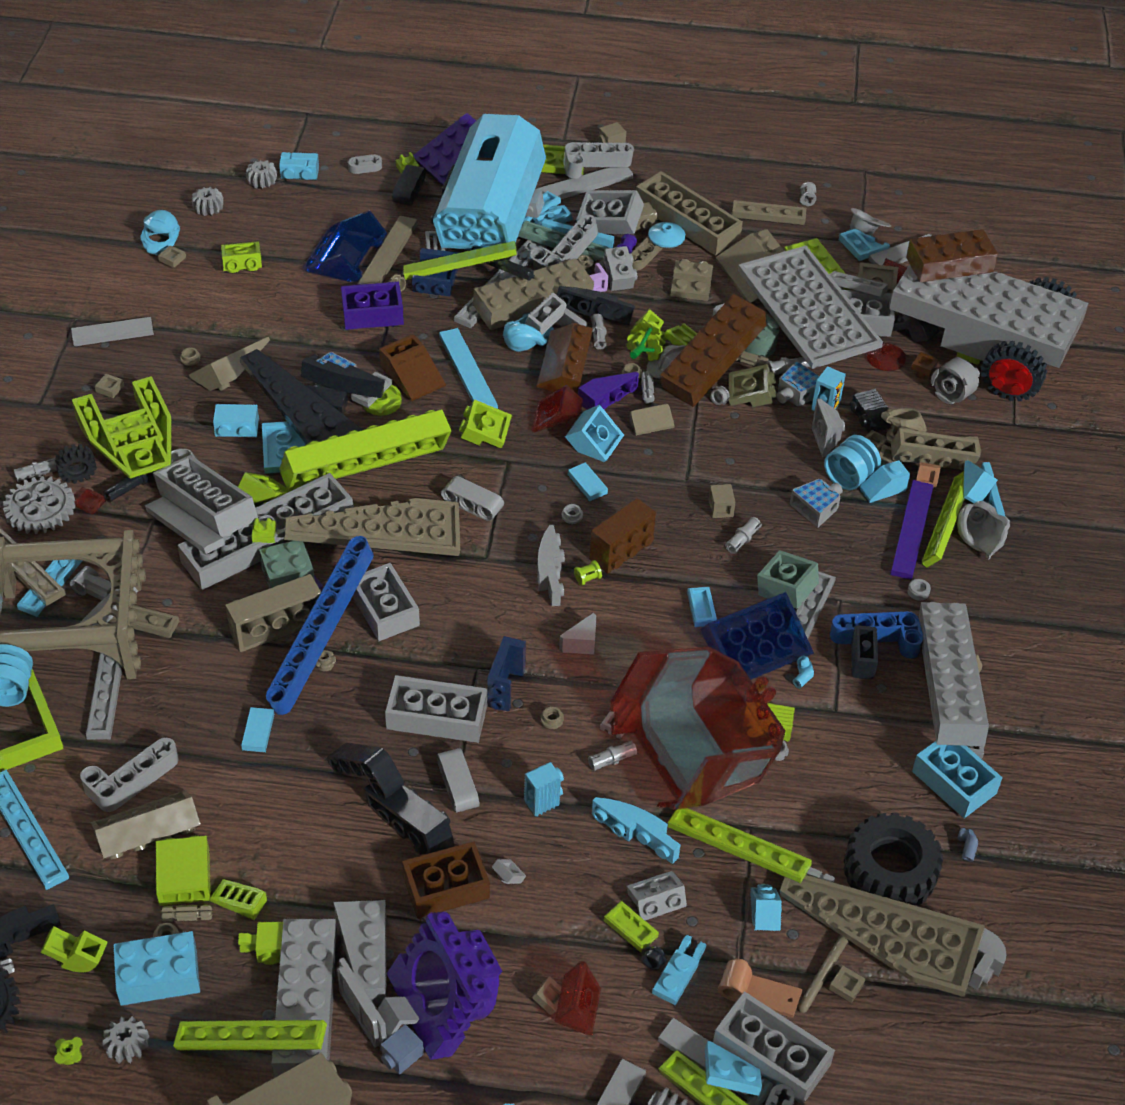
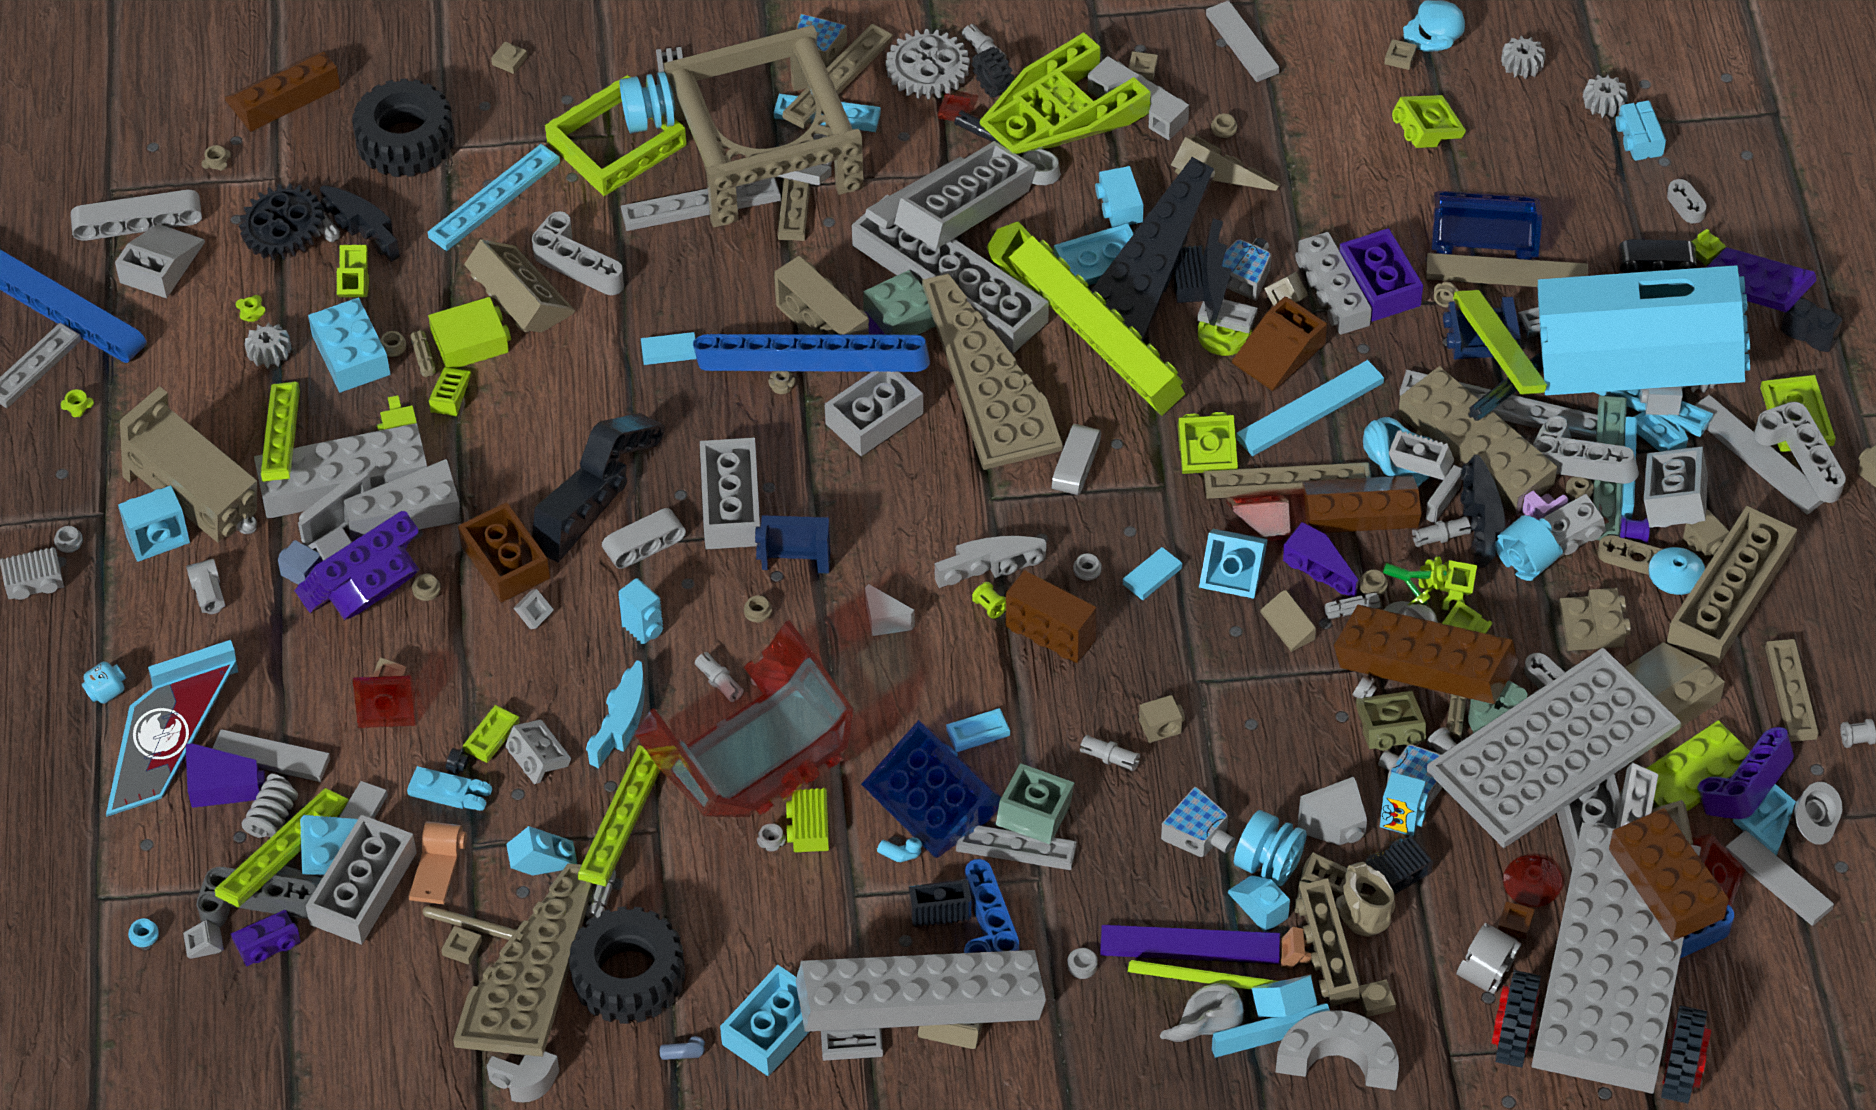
camera: 80 degrees right, 5 degrees up
lime tile [252,518,276,543] -> none
none -> light grey arch [1088,56,1189,140]
none -> dark tan tile [1204,462,1371,499]
none -> dark tan panel [1264,272,1308,306]
none -> light grey brick [1276,1011,1399,1090]
none -> light grey brick [1295,232,1371,335]
none -> medium azure brick [1495,515,1563,581]
none -> dark purple beam [1697,727,1794,819]

